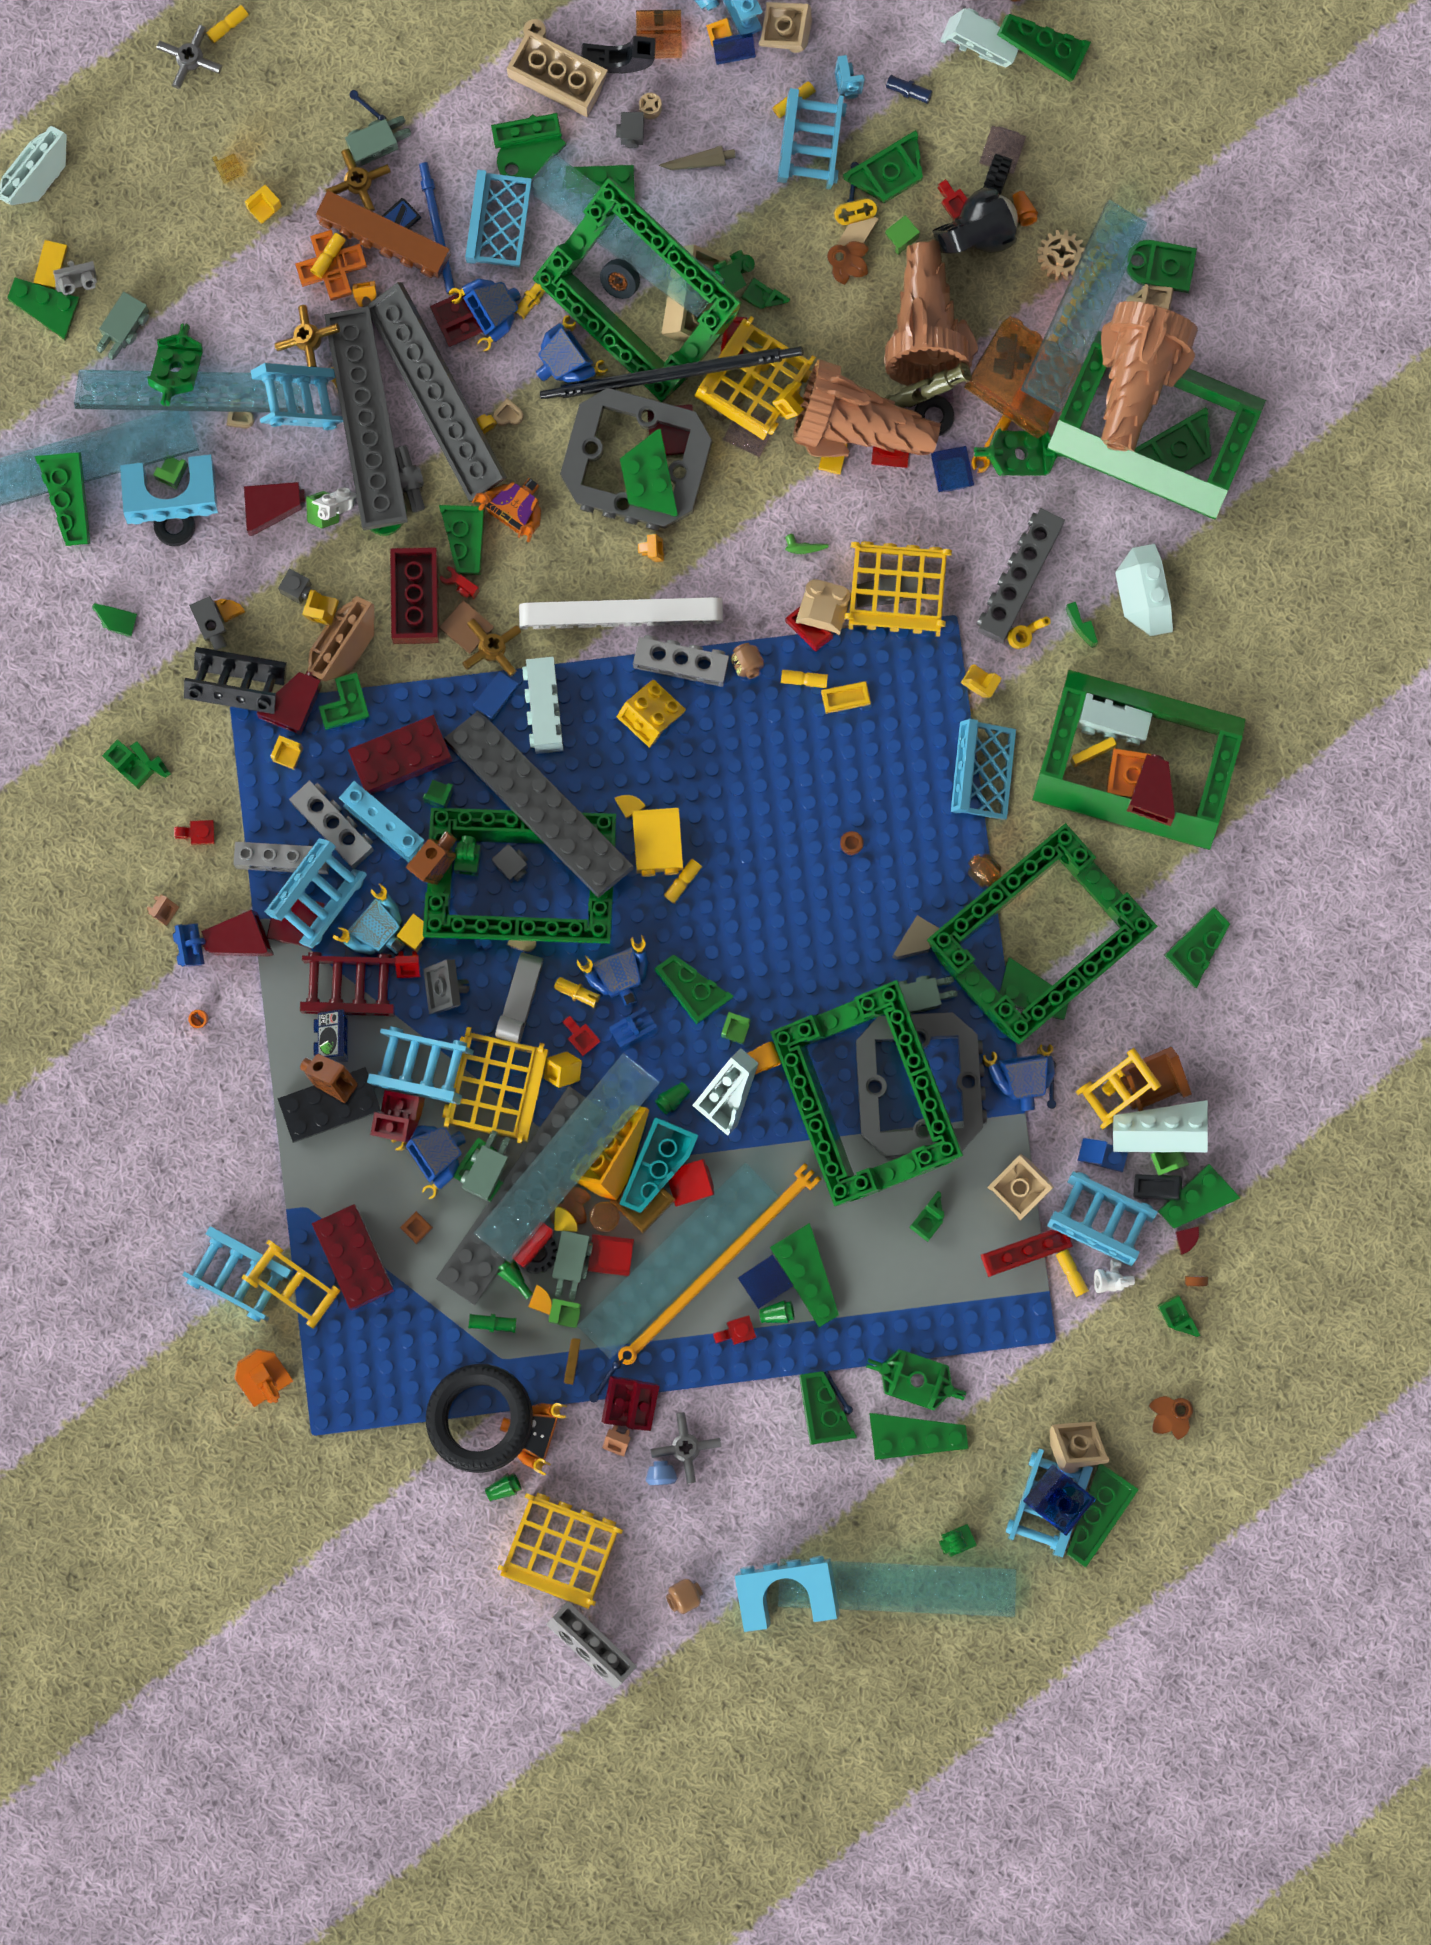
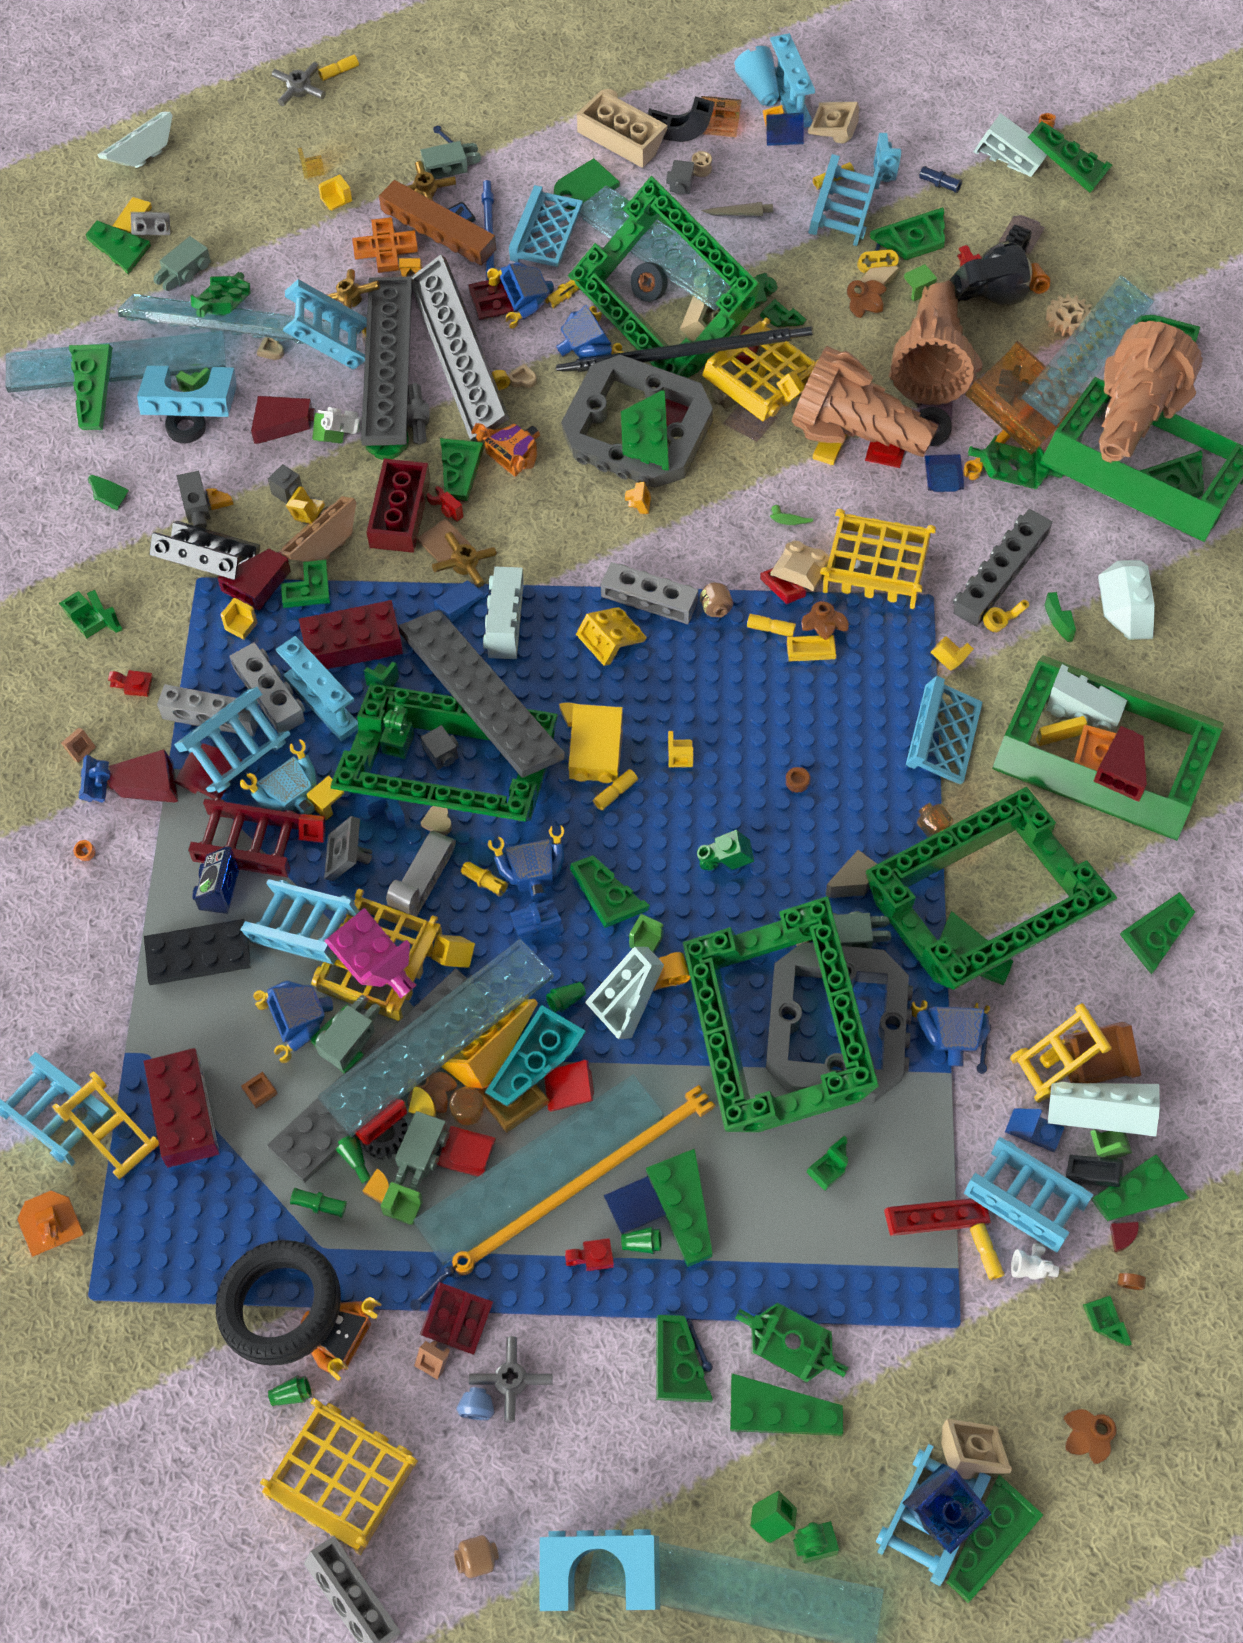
camera: 10 degrees right, 20 degrees down
dark orange torso [300,1054,358,1103] -> none
yellow piece [310,233,346,278] -> none
dark red slope [370,1090,425,1143] -> none
dark orange torso [405,831,457,885] -> none
green tile [491,113,562,149] -> none
white beam [519,597,723,629] -> none
red plate [563,1016,601,1056] -> none
pearl gold tile [564,1338,581,1385] -> none
olive piece [885,362,972,408] -> none
tan slope [987,1154,1054,1221] -> none
none -> dark pink plate [325,908,416,999]
none -> yellow panel [668,731,693,767]
none -> green brick [697,830,754,870]
none -> green panel [750,1490,797,1543]
none -> dark orange plate [801,601,849,640]

